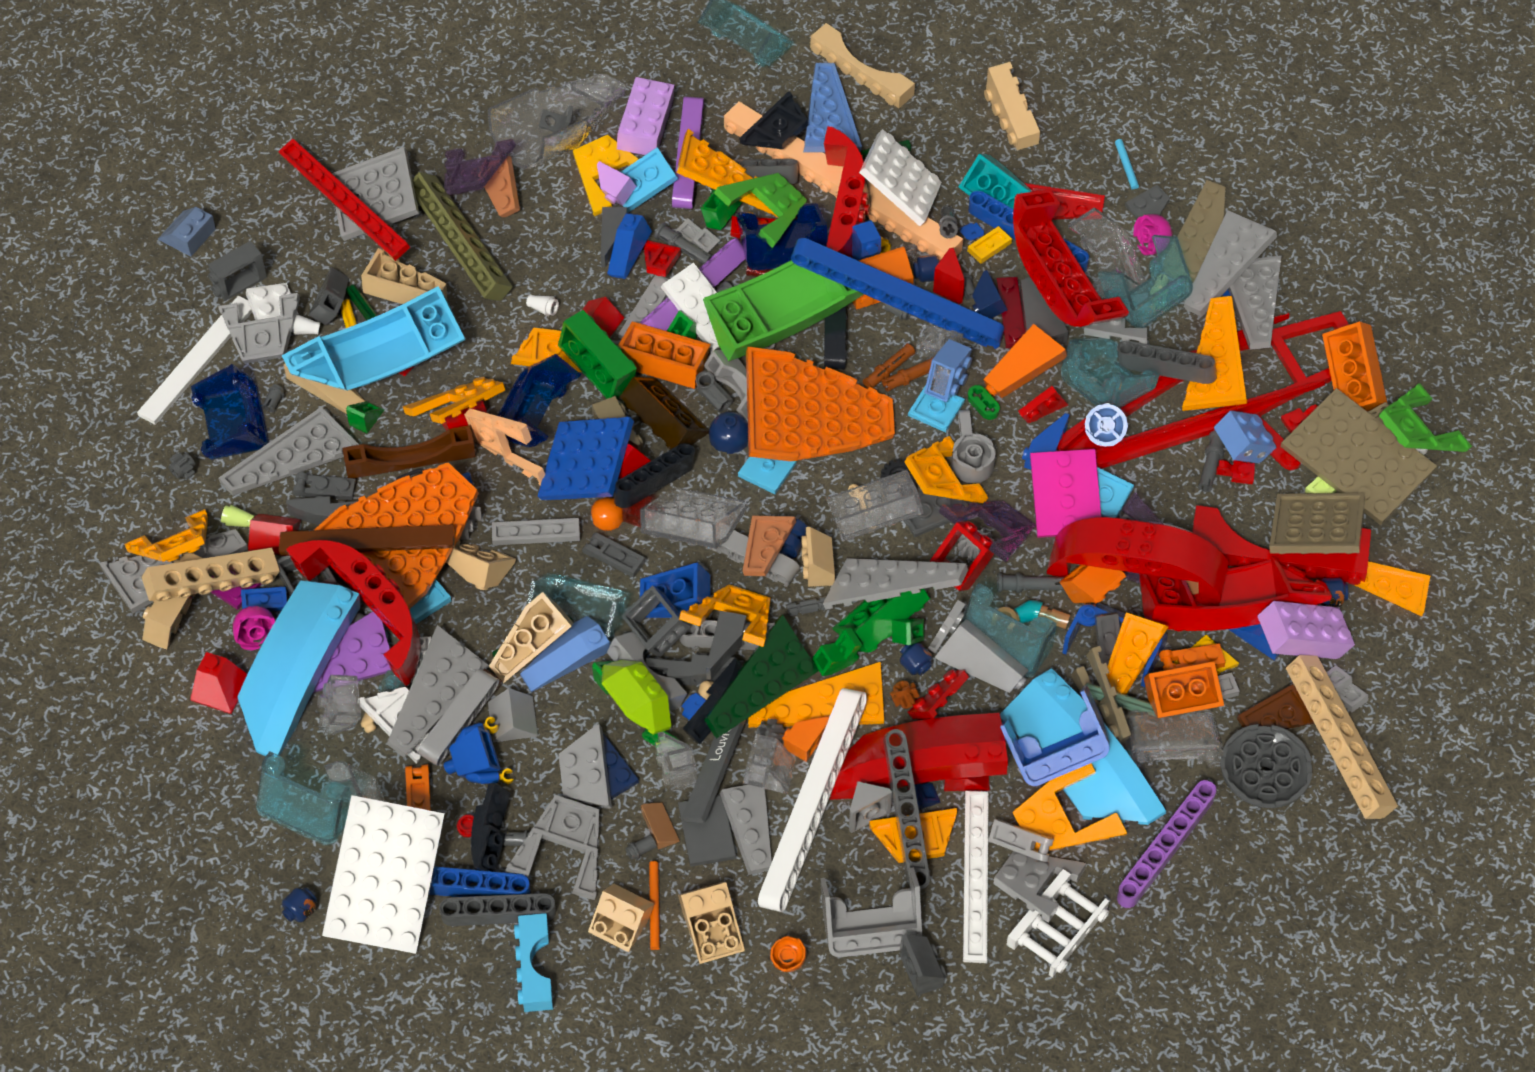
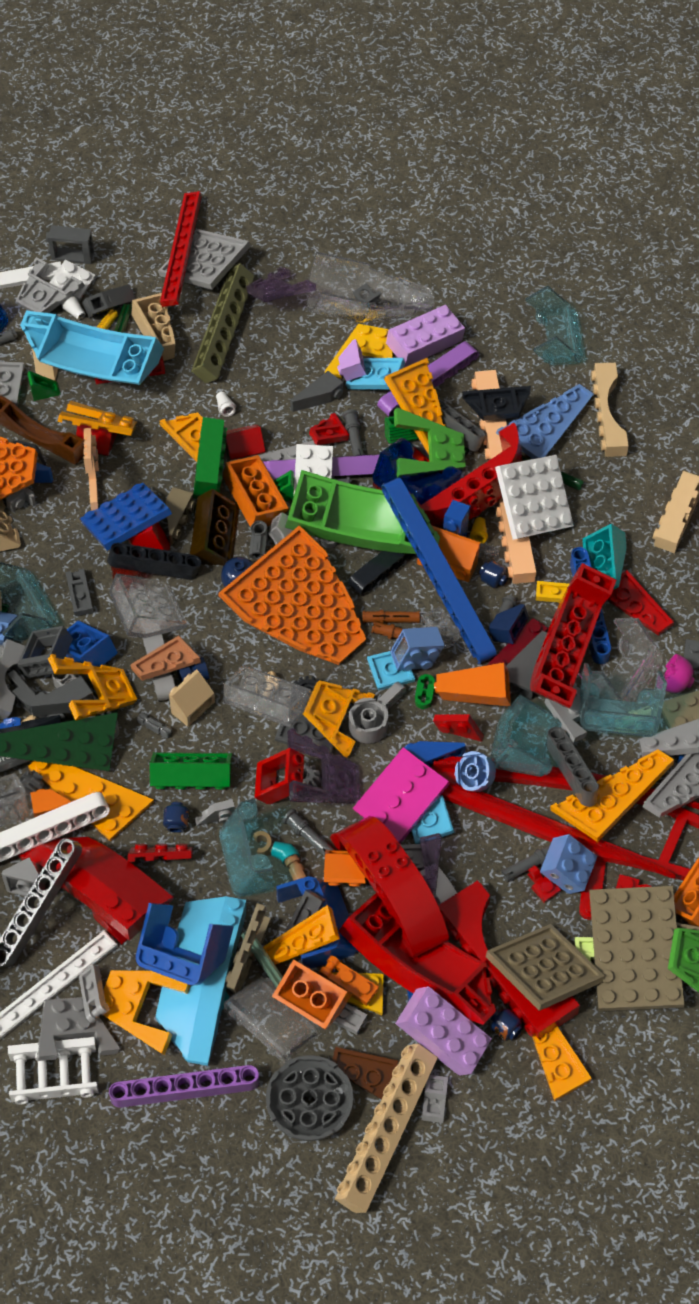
camera: 45 degrees right, 0 degrees up
sand blue slope [158,207,216,257] -> none
nougat wing [475,155,520,217] -> none
light grey plate [492,518,580,545] -> none
clear blue windscreen [497,354,581,448] -> none
orange hair [591,497,624,531] -> none
blue slope [607,213,652,279] -> none
light grey slope [675,218,720,253] -> none
medium azure plate [738,457,797,494] -> none
green brick [812,628,862,677] -> none
light grey wing [823,558,968,610] -> none
light orange wing [869,808,957,863] -> none
dark orange gear [890,681,920,709] -> none
green slope [892,618,924,645] -> none
dark blue slope [914,783,941,810] -> none
red slope [933,247,965,304] -> none
light grey slope [935,619,1029,693] -> none
dark grey pin [939,205,958,238] -> none
blue piece [959,223,984,241] -> none

